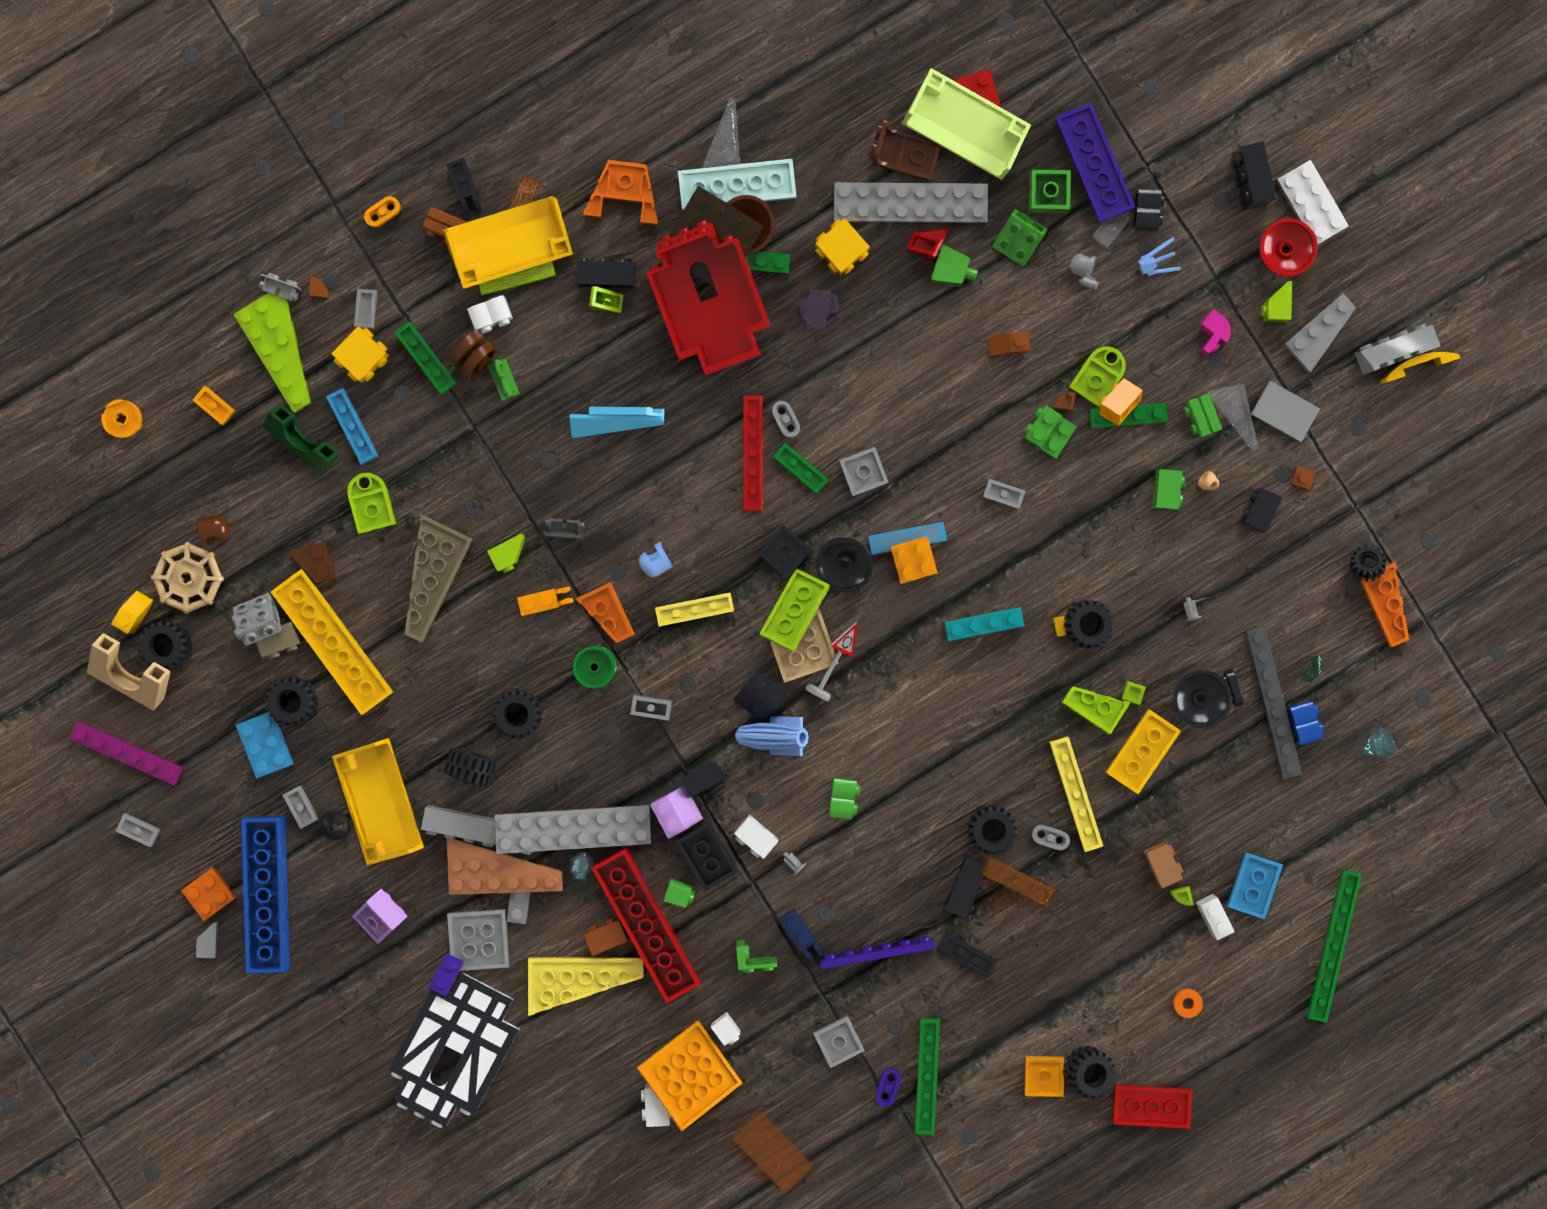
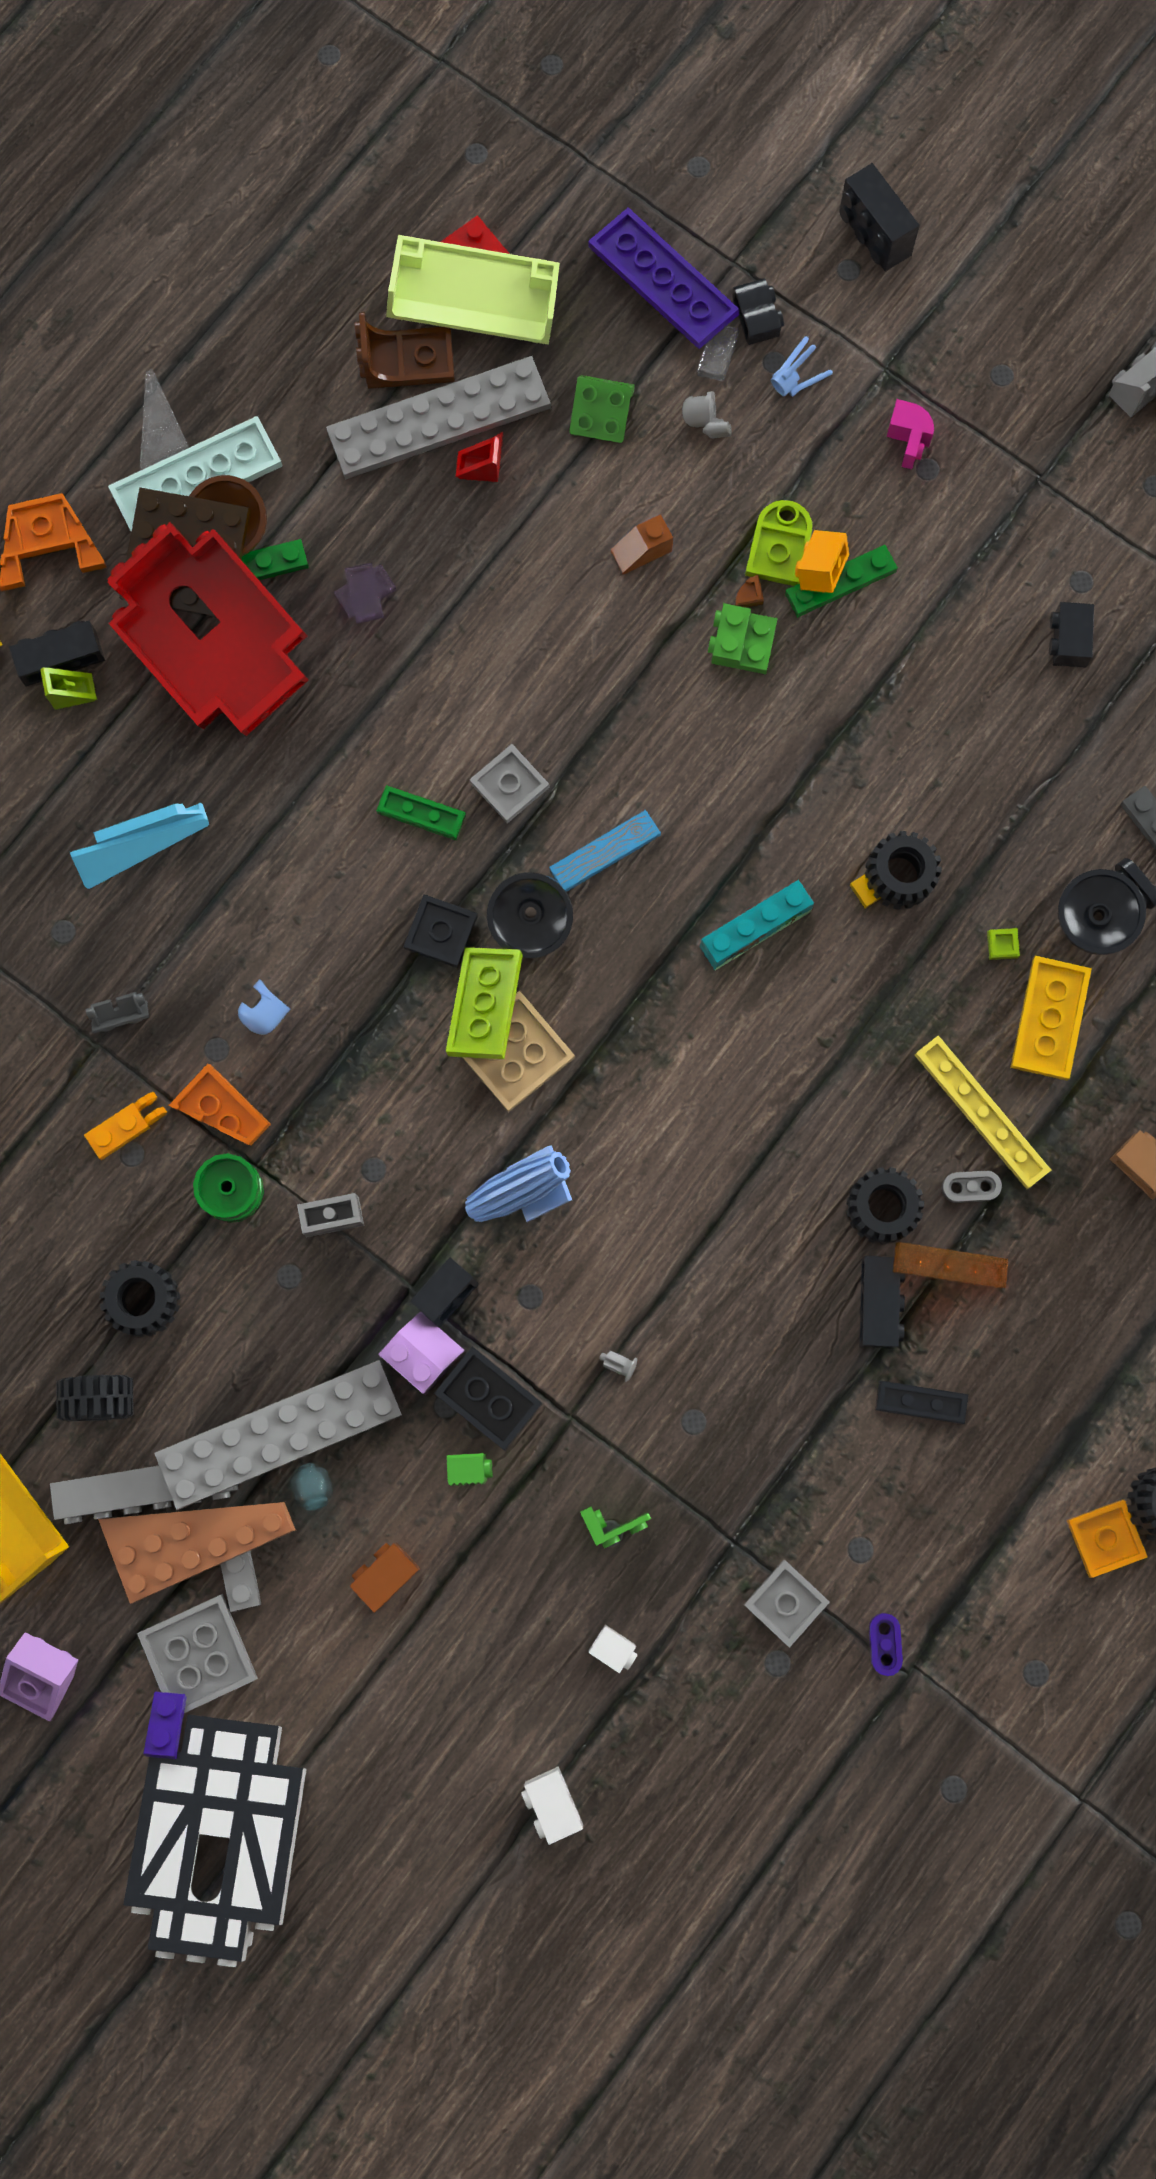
camera: 20 degrees left, 10 degrees down
lime slope [487,533,526,573] -> none
light yellow wing [528,957,644,1016] -> none
red brick [591,847,701,1003] -> none
light orange tile [636,1020,742,1131] -> none
light yellow plate [655,593,734,626] -> none
clear orange tile [732,1110,813,1193] -> none
black slope [733,670,787,723] -> none
white brick [734,814,778,859] -> none
red tile [743,396,763,511] -> none
light grey plate [772,401,800,438] -> none
dark blue hinge [779,909,824,963] -> none
light grey piece [805,622,857,701] -> none
yellow brick [815,218,870,275] -> none
dark purple plate [820,936,936,969] -> none
bright green brick [829,777,860,820] -> none
light orange plate [890,536,938,584] -> none
green plate [915,1017,940,1135] -> none
bright green torso [930,244,978,287] -> none
light grey plate [983,479,1025,509] -> none
bright green brick [1028,170,1071,214] -> none
lime wing [1061,686,1130,735] -> none
bright green brick [1152,469,1185,510] -> none
bright green brick [1183,393,1222,438] -> none
light grey piece [1183,597,1202,622] -> none
light nougat tile [1198,471,1219,490] -> none
clear wing [1206,384,1258,451] -> none
light grey tile [1250,381,1320,442] -> none
red dish [1259,218,1318,277] -> none
lime slope [1261,281,1292,322] -> none
white plate [1276,160,1349,244] -> none
light grey wing [1284,293,1356,373] -> none
dark orange plate [1290,466,1316,490] -> none

